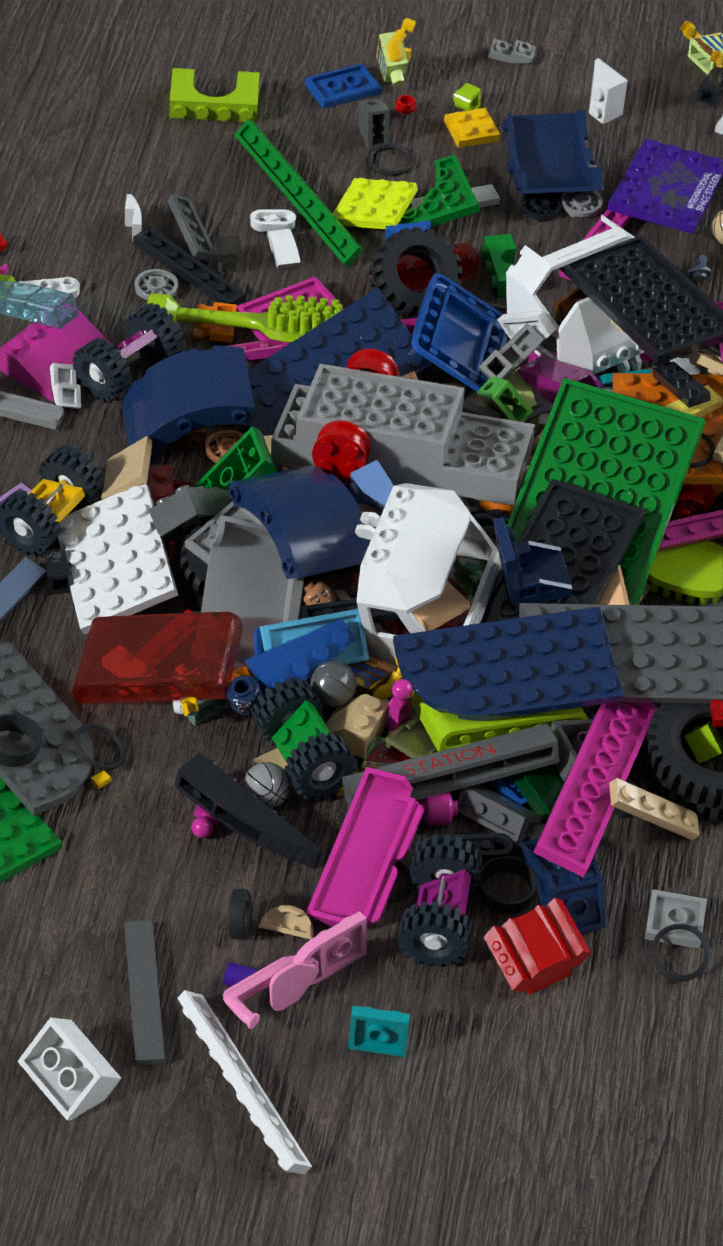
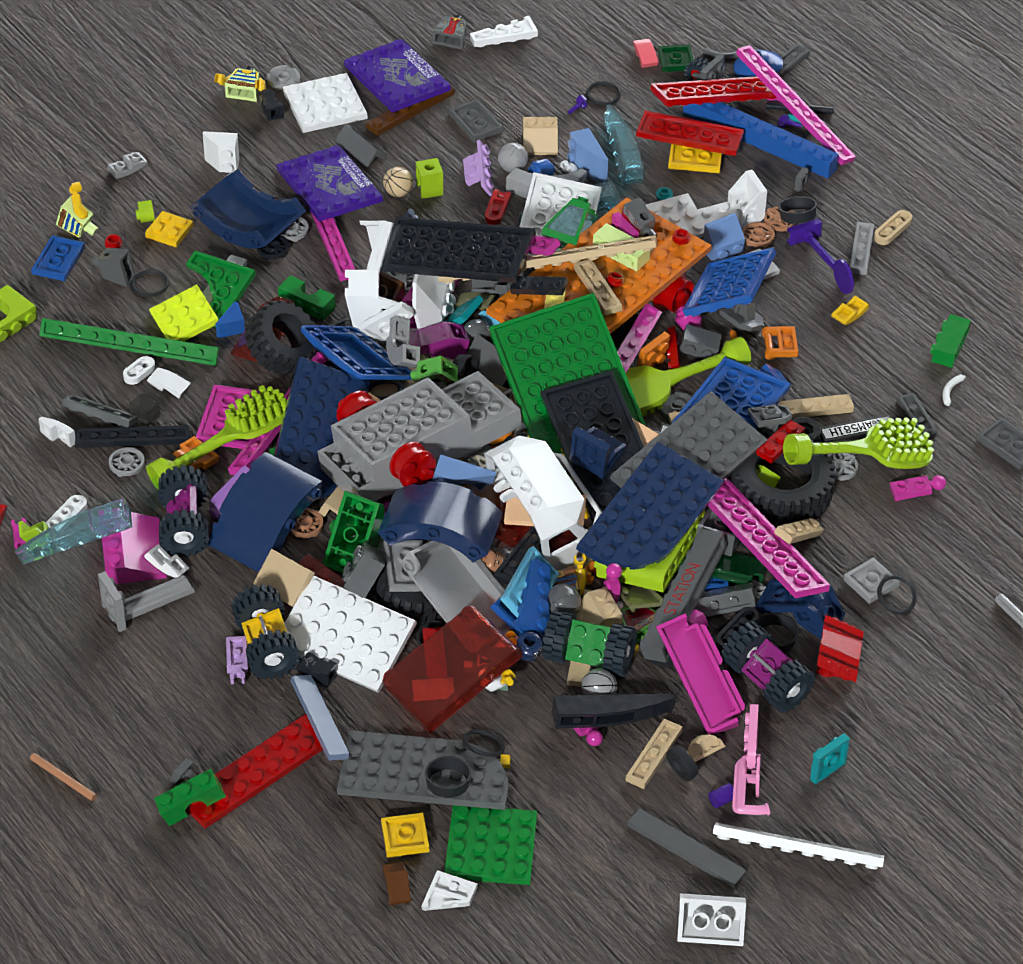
camera: 45 degrees left, 0 degrees up
none -> tan plate [626,719,683,789]

